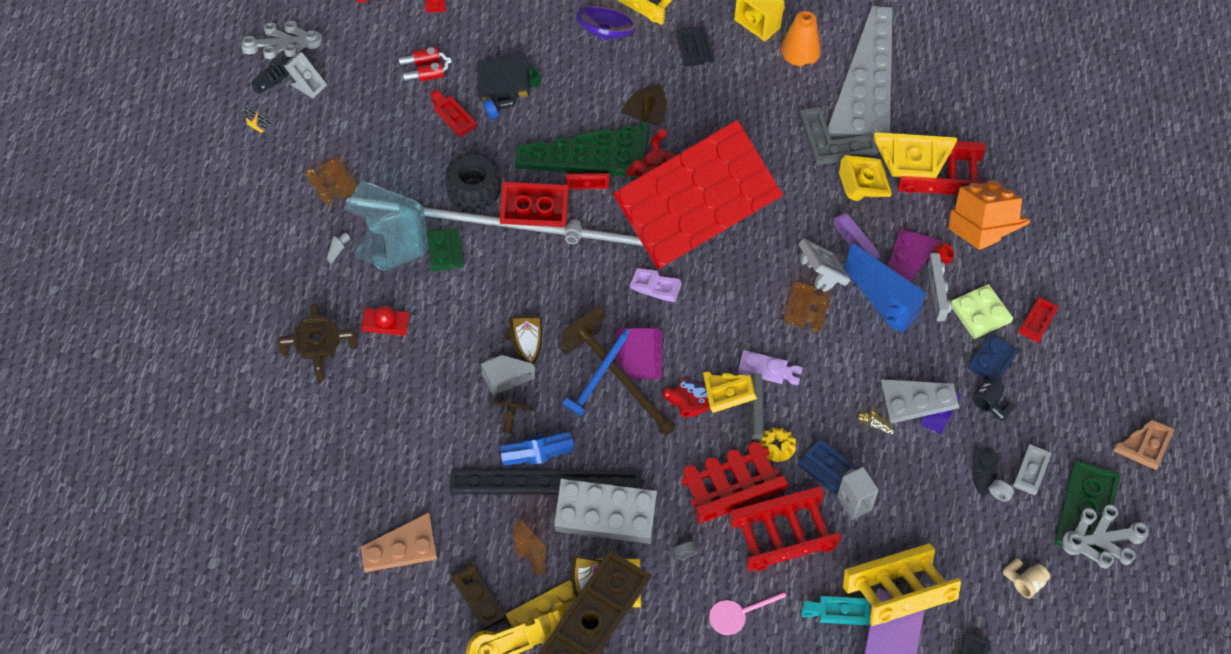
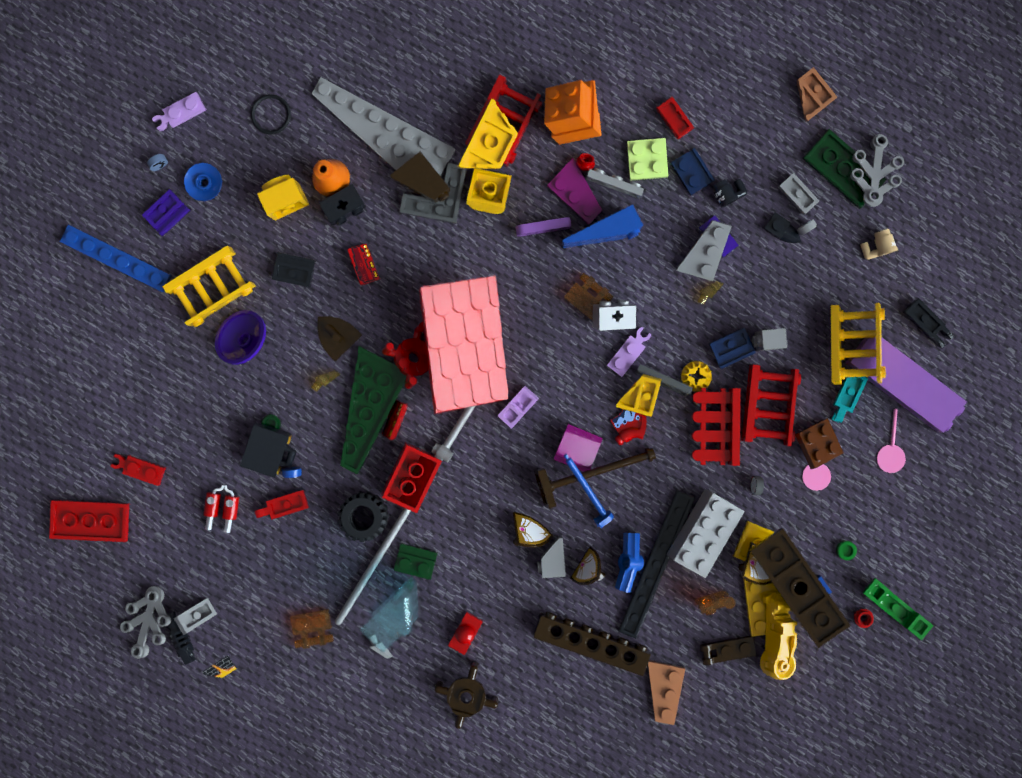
camera: 65 degrees left, 30 degrees up
light grey piece [799,239,851,292] -> none
none -> clear yellow bar [311,370,340,392]
none -> black brick [319,184,366,226]
none -> slope [347,244,380,286]
none -> dark brown slope [390,151,451,203]
none -> dark brown brick [534,612,651,676]
none -> brick [593,300,636,331]
none -> reddish brown plate [795,418,844,469]

